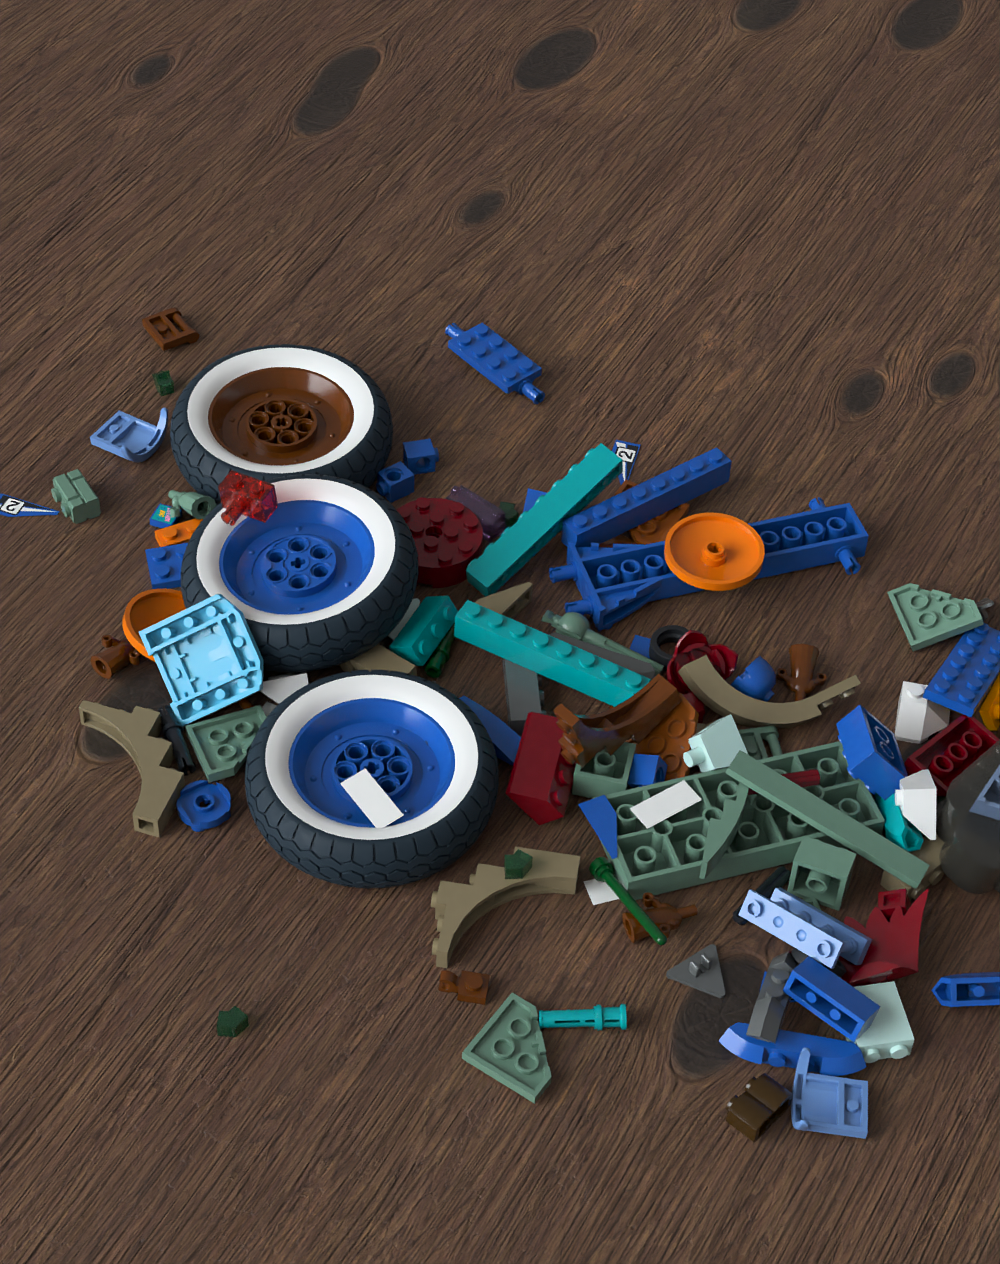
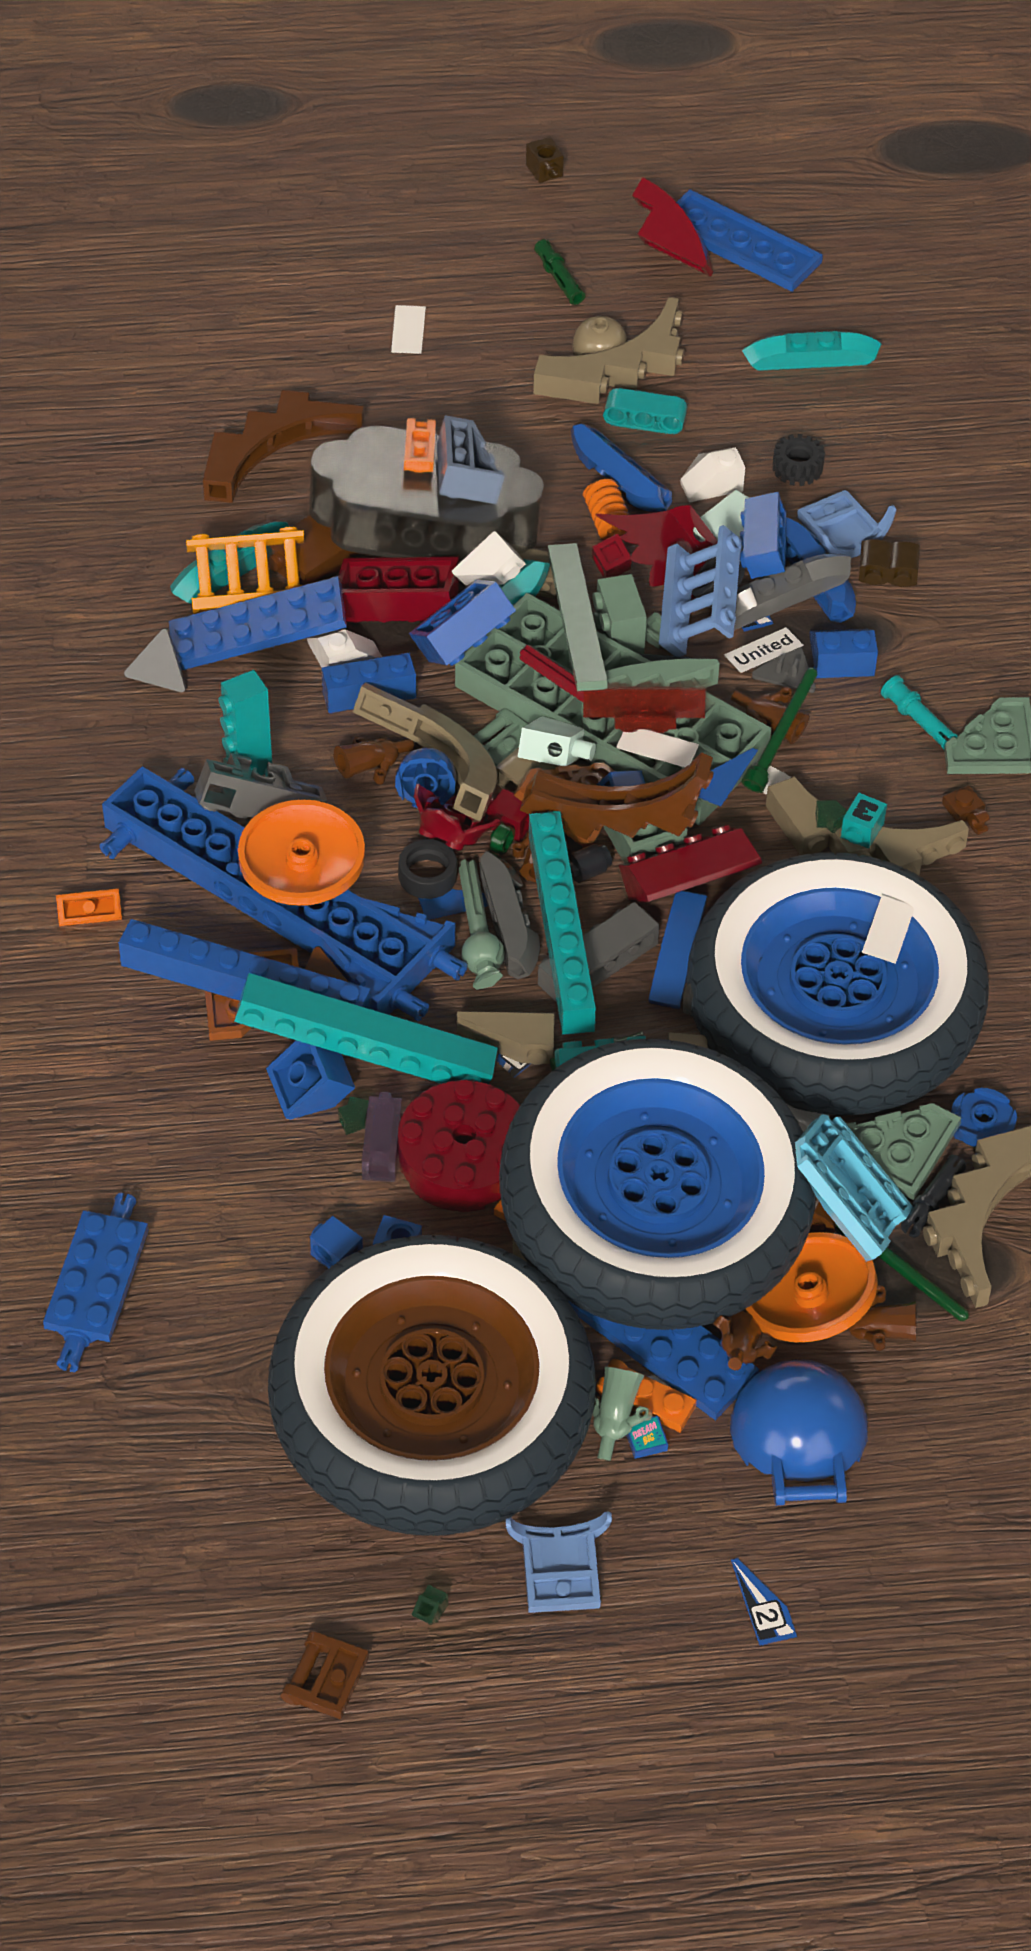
camera: 125 degrees left, 5 degrees up
sand green brick [51,469,101,524] -> none
clear red brick [218,470,278,526] -> none
sticker [612,440,641,485] -> none
sand green plate [887,583,984,652] -> none
none -> orange slope [56,889,122,927]
none -> dark grey piece [195,753,328,819]
none -> teal brick [219,670,272,775]
none -> blue brick [321,653,416,713]
none -> orange piece [582,479,629,540]
none -> clear red bracket [583,687,706,733]
none -> white slope [680,448,745,503]
none -> reddish brown piece [714,1311,777,1370]
none -> white sticker [724,627,804,673]
none -> blue windscreen [730,1359,868,1506]
none -> black tyre [772,434,825,486]
none -> blue slope [809,629,878,678]
none -> dark green piece [835,1225,969,1321]
none -> teal brick [841,793,887,849]

